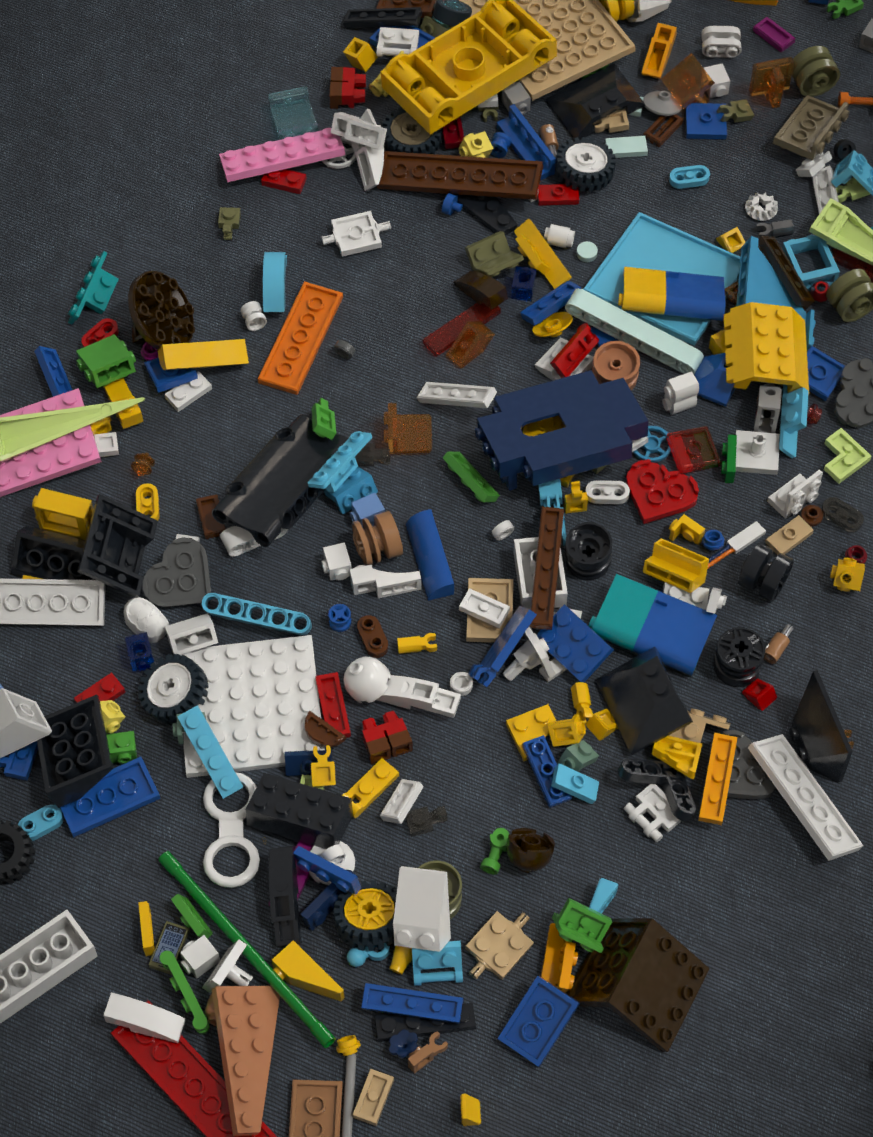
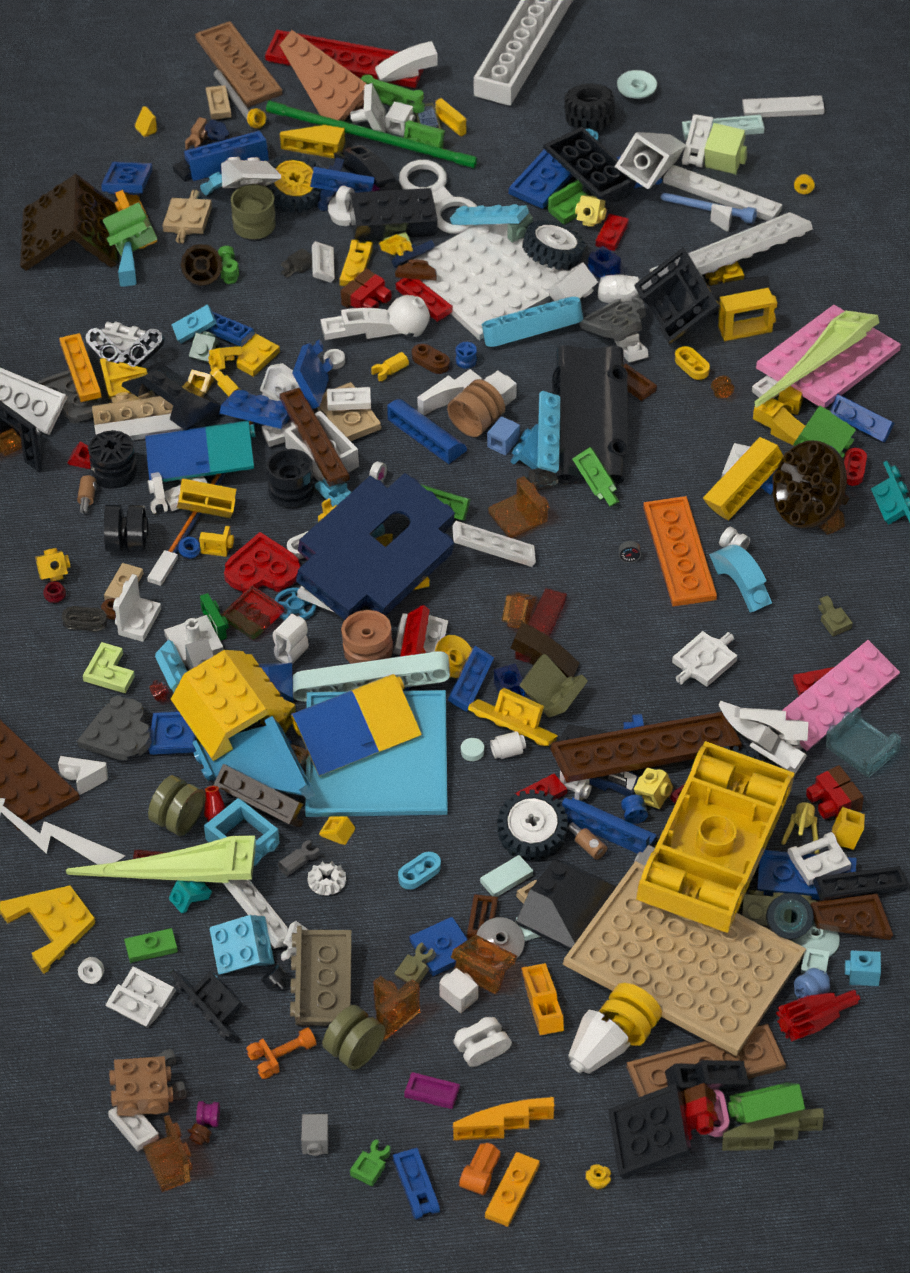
camera: 150 degrees right, 10 degrees down
none -> white tile [94,414,183,440]

